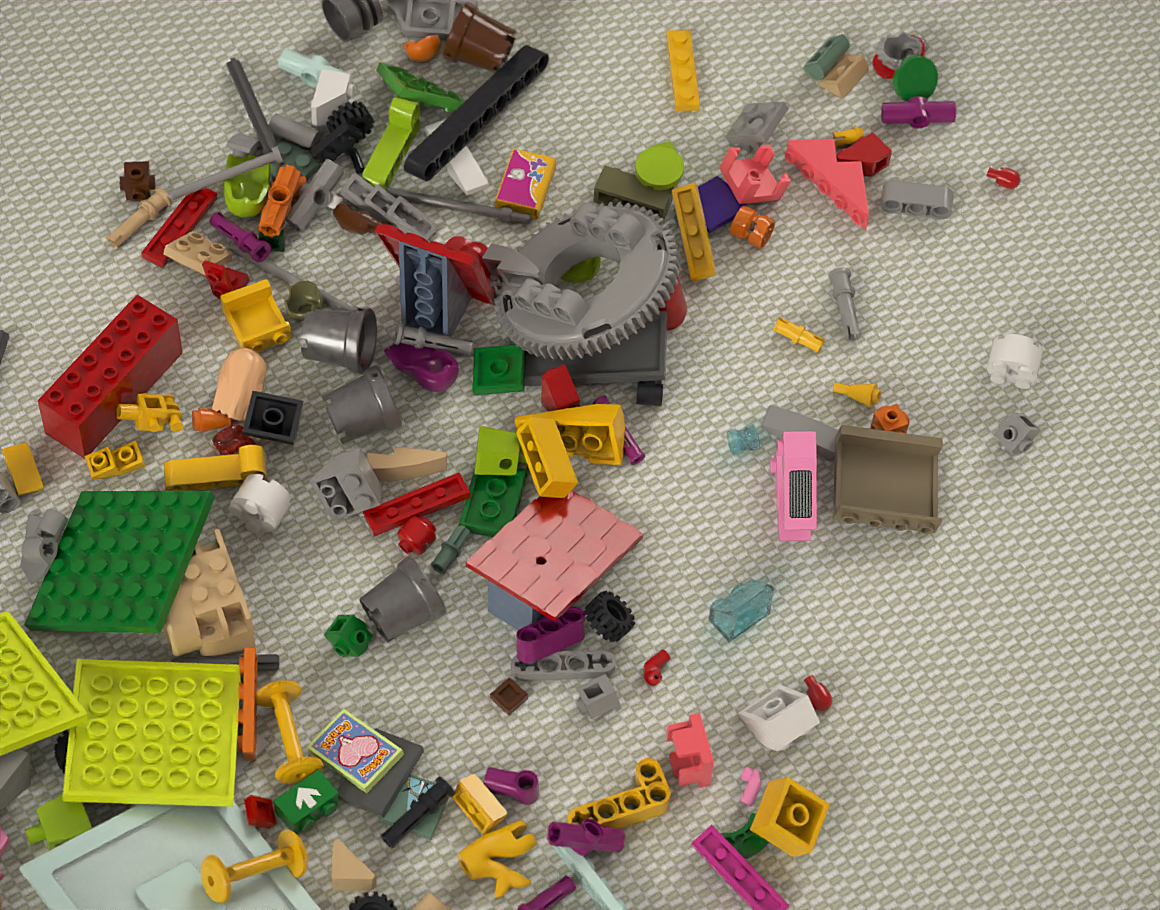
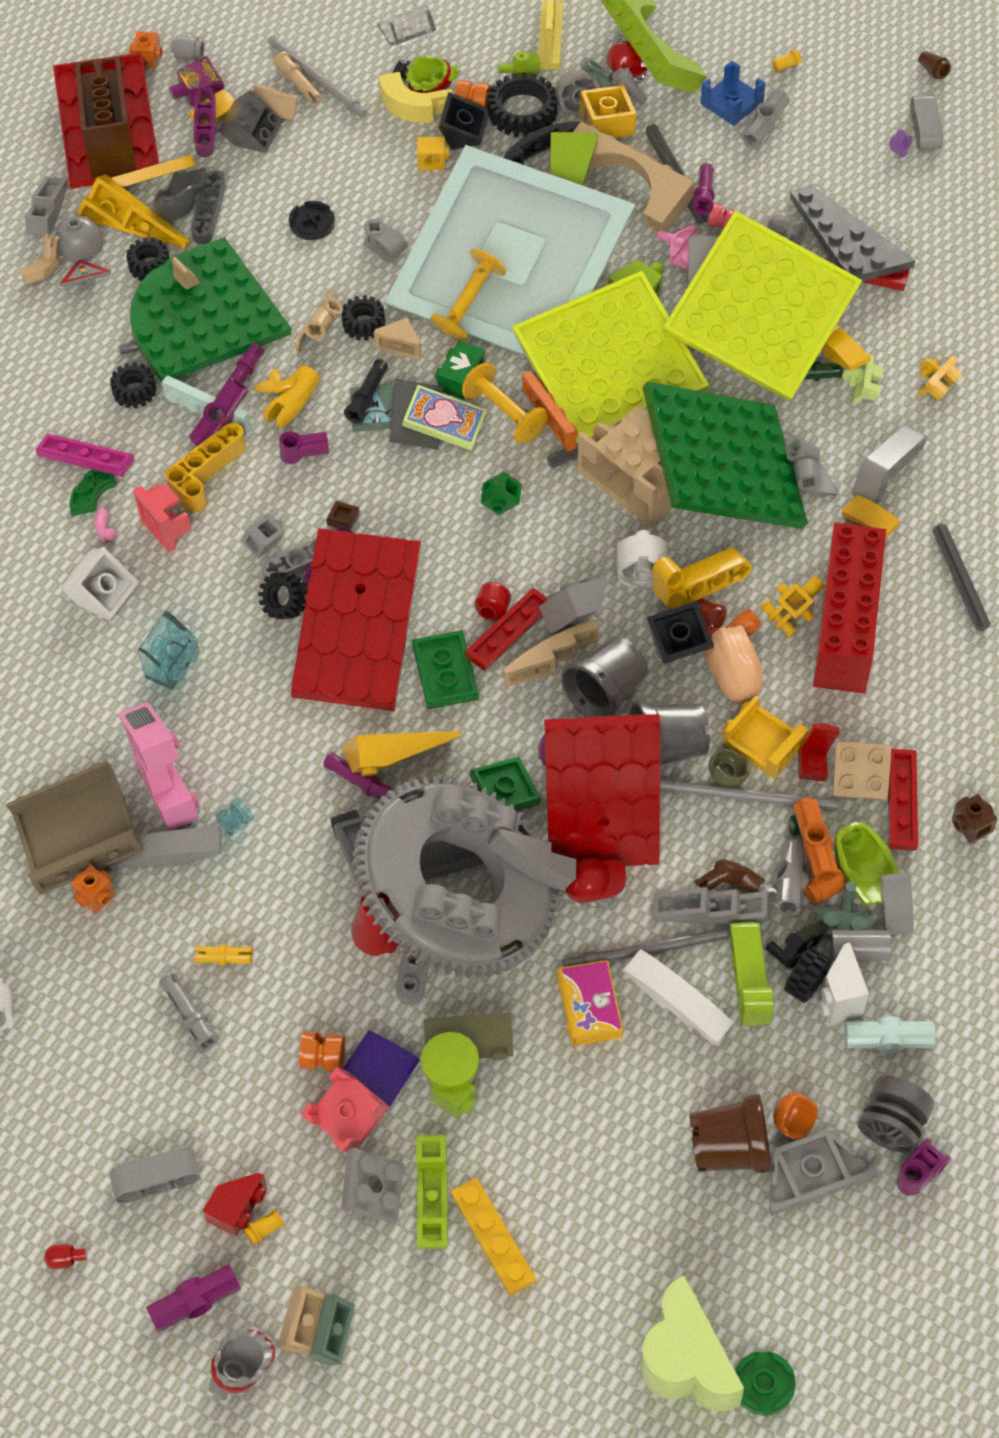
camera: 160 degrees right, 0 degrees up
yellow slope [85,441,146,480] -> none
tan pin [106,187,173,249] -> none
light grey bar [168,146,283,200] -> none
magenta pin [210,212,271,262] -> none
dark grey axle [226,58,280,154] -> none
red plate [244,795,276,829] -> none
flat silver piece [359,556,447,643] -> none
bright green plate [376,62,465,113] -> none
black beam [404,45,549,182] -> none
sand green axle [431,525,470,574] -> none
yellow slope [452,774,507,835] -> none
lime torso [474,426,527,475] -> none
yellow brick [516,417,578,498] -> none
red slope [541,364,580,412] -> none
red arm [643,649,670,686] -> none
yellow plate [671,182,717,282] -> none
yellow brick [750,776,830,857] -> none
coral slope [784,139,869,229] -> none
red cylinder [804,675,832,711] -> none
yellow cone [833,382,881,408] -> none
green tile [893,55,938,102] -> none
none -> lime slope [416,1135,448,1249]

